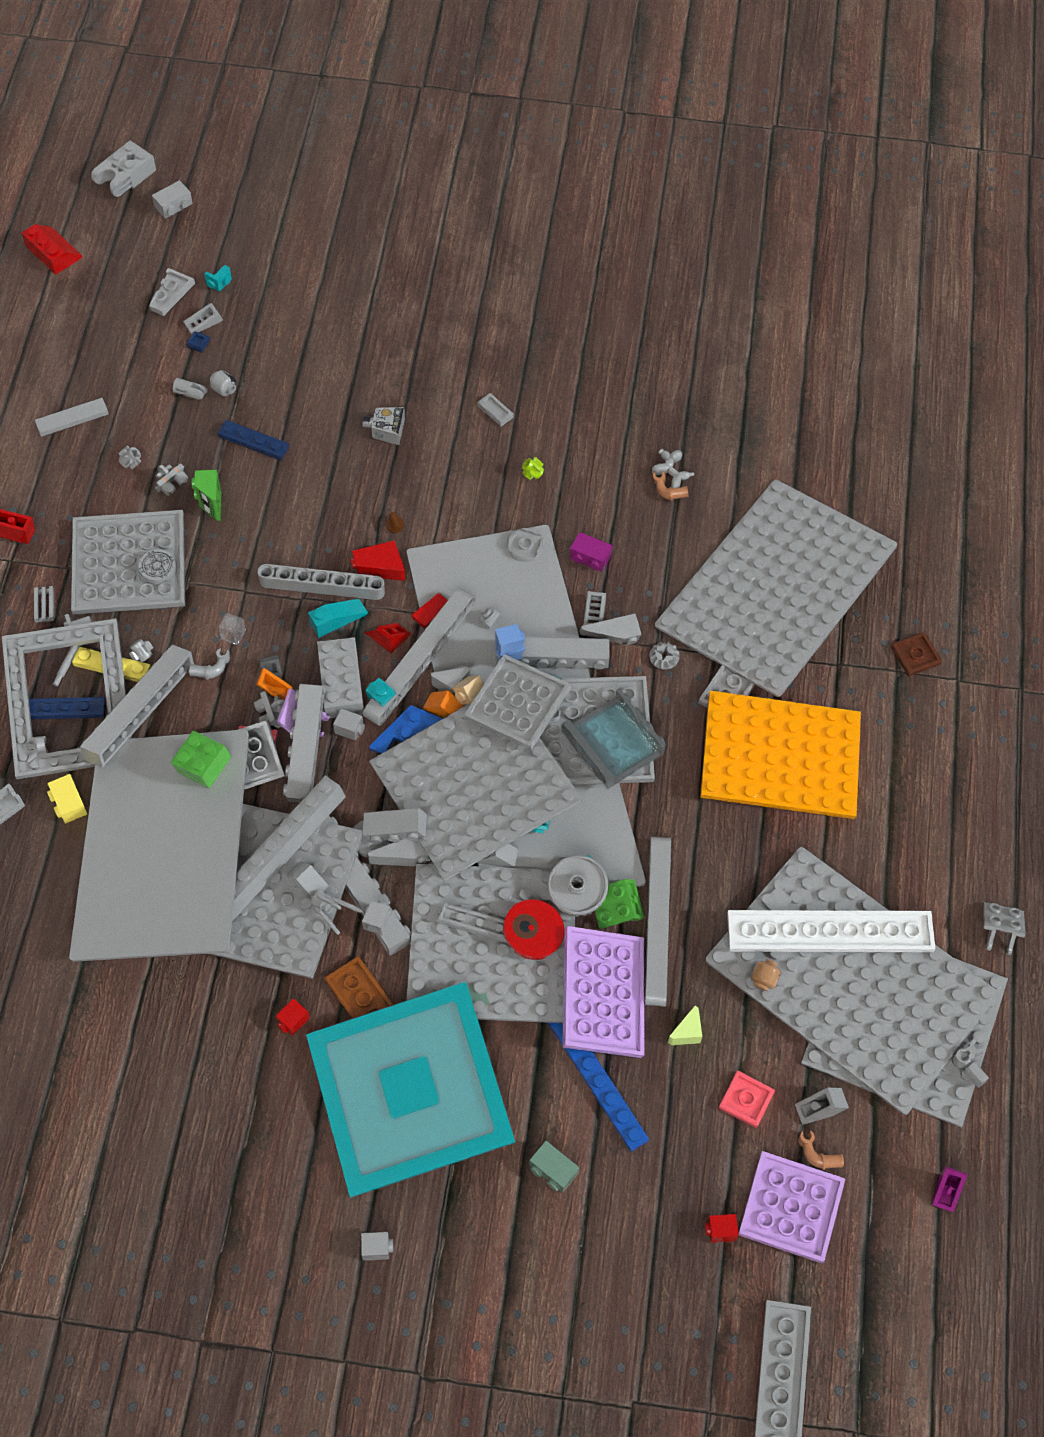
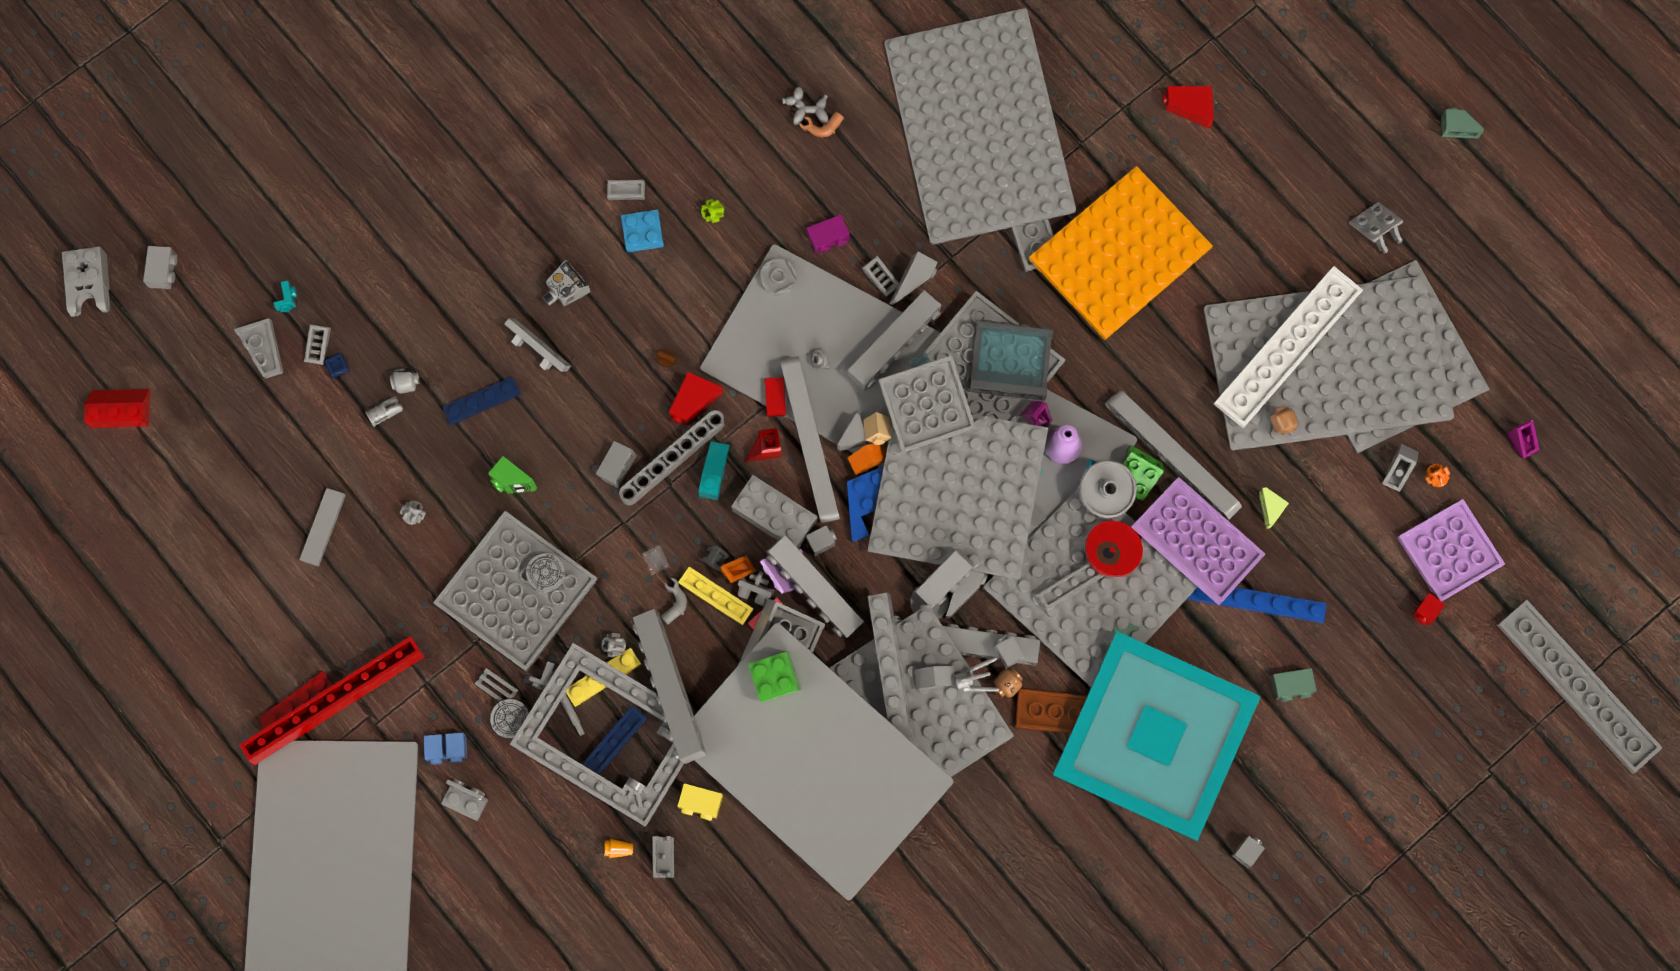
camera: 50 degrees left, 15 degrees up
light grey hips [155,463,188,496] -> none
red brick [276,998,310,1036] -> none
teal bracket [365,678,396,707] -> none
medium blue piece [495,624,525,661] -> none
light grey gear [649,642,679,669] -> none
coral tile [719,1070,775,1128] -> none
nougat piece [798,1131,844,1171] -> none
copper tile [891,632,942,677] -> none
light grey bar [953,1038,989,1088] -> none
none -> light grey tile [490,699,529,738]
none -> light grey hinge [505,318,572,372]
none -> light grey hinge [596,441,637,488]
none -> dark azure plate [621,210,664,252]
none -> light yellow plate [678,567,754,626]
none -> medium nougat head [994,669,1023,698]
none -> magenta slope [1021,401,1053,427]
none -> lavender cone [1044,425,1082,464]
none -> red slope [1162,86,1214,128]
none -> orange gear [1425,464,1450,487]

